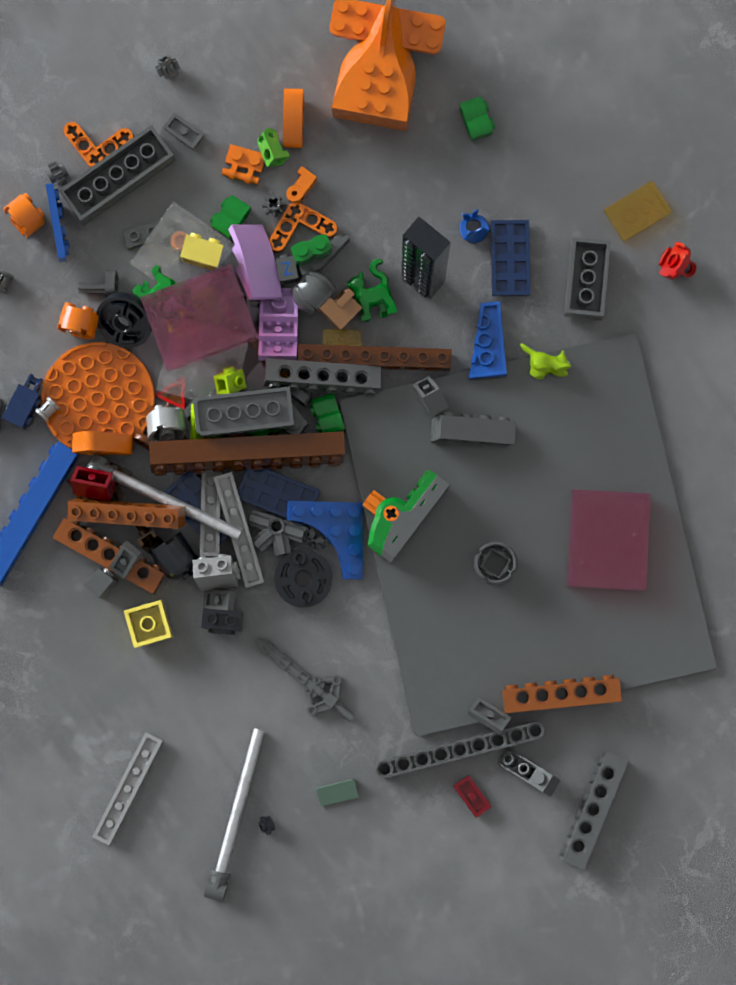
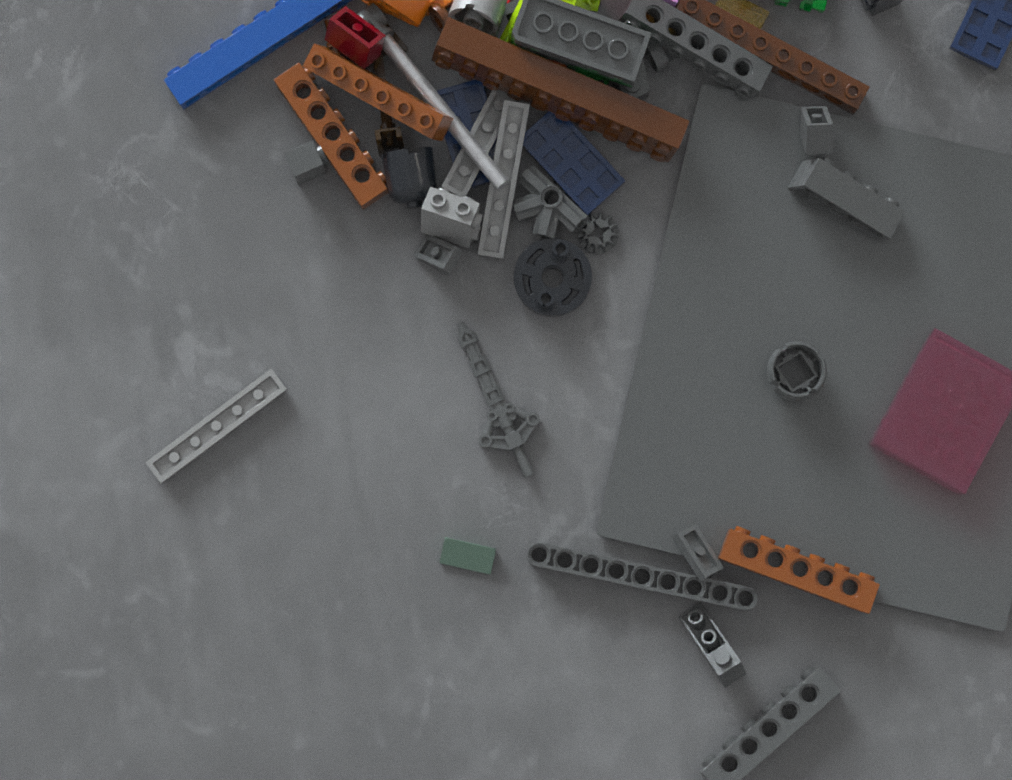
camera: 20 degrees right, 0 degrees up
dark grey slope [109,541,142,579] -> none
light yellow brick [124,600,174,648] -> none
black brick [201,608,244,635] -> none
flat silver piece [204,728,265,902] -> none
black plate [259,816,275,835] -> none
blue plate [287,501,363,580] -> none
green brick [309,393,346,433] -> none
piece [362,470,450,564] -> none
dark red plate [453,775,491,818] -> none
blue wing [469,301,507,380] -> none
lime animal [520,343,571,379] -> none

